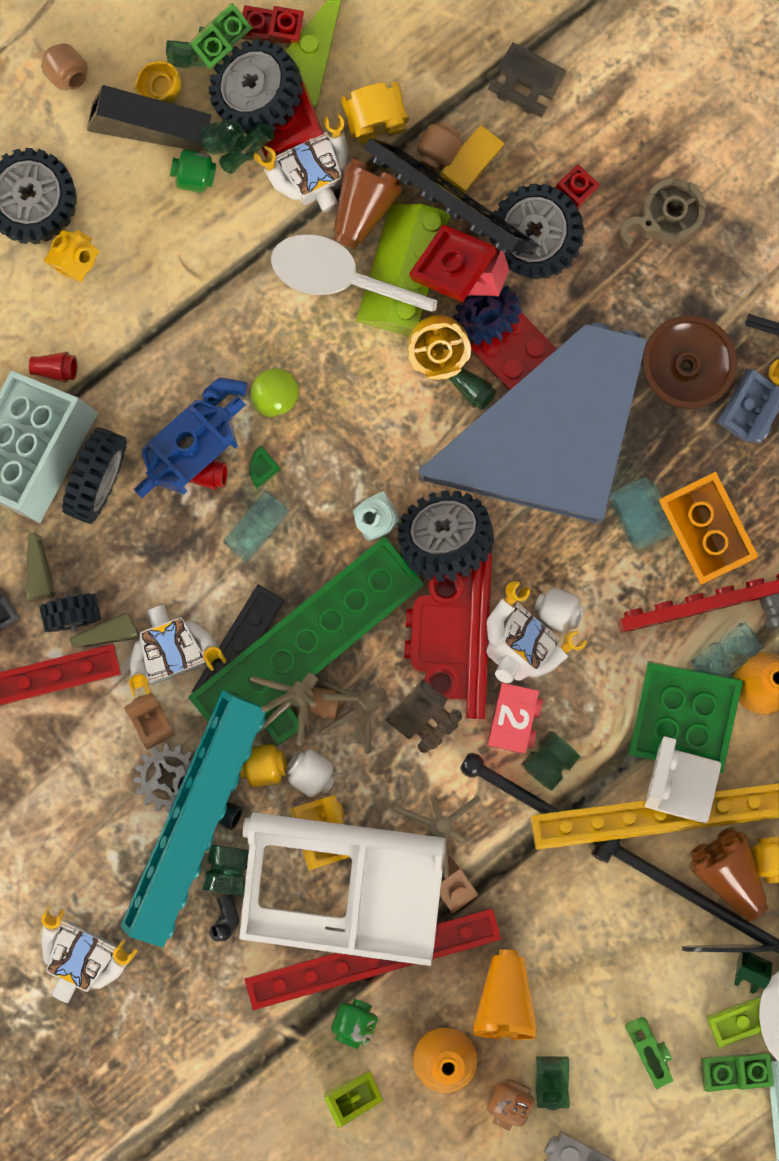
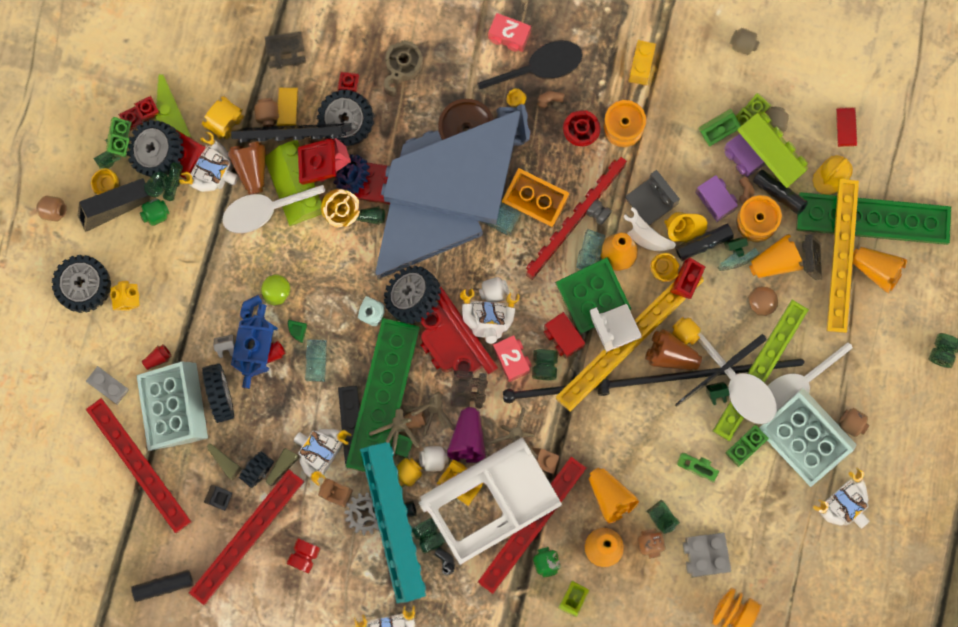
camera: 30 degrees left, 5 degrees down
none -> light grey tile [213,334,235,358]
none -> red wheel [286,538,321,574]
none -> sand blue slope [381,111,520,225]
none -> magenta cone [447,407,486,463]
none -> red brick [543,312,585,359]

